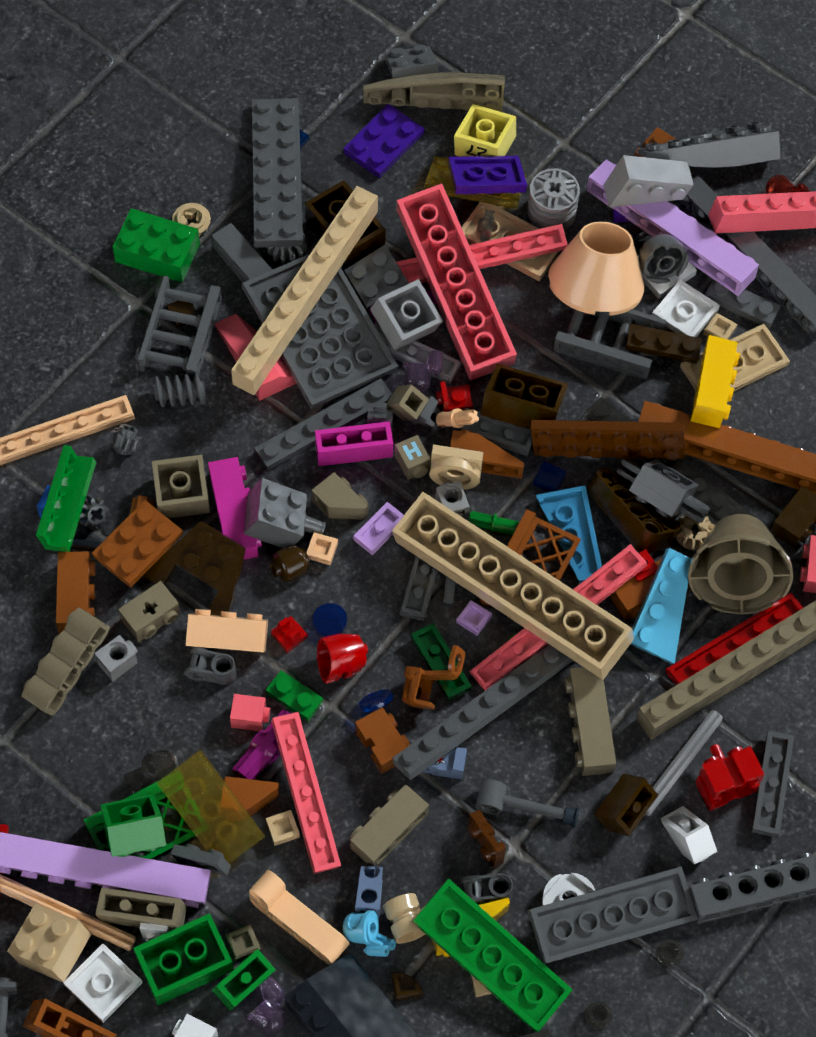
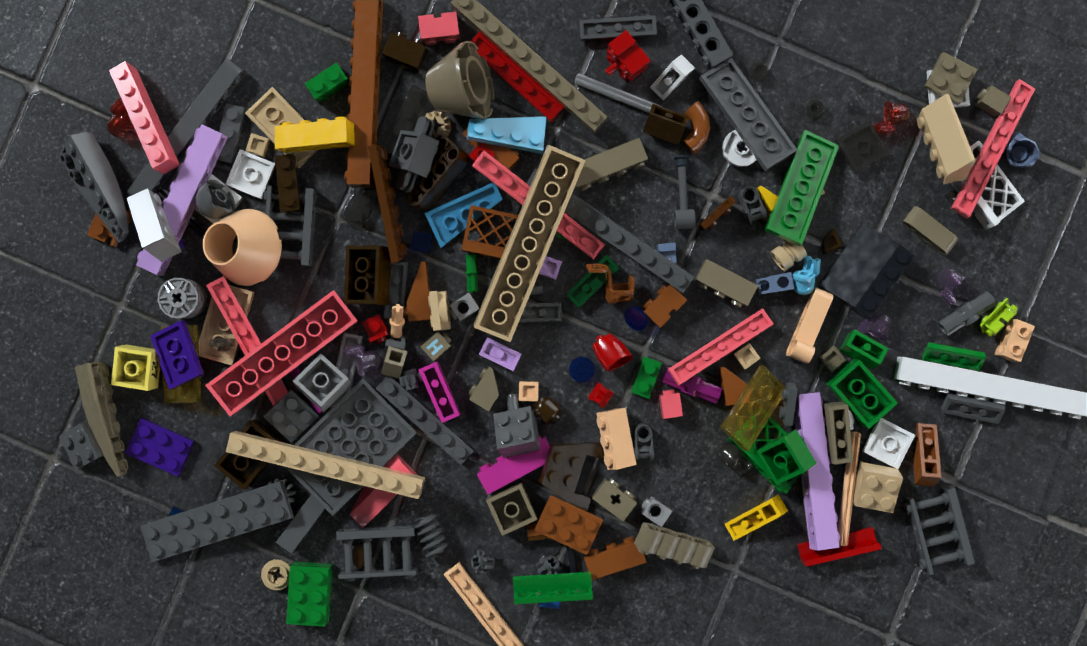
camera: 100 degrees left, 25 degrees up
none -> green brick [304,62,349,104]
none -> dark orange cylinder [683,101,710,155]
none -> yellow slope [725,494,788,541]

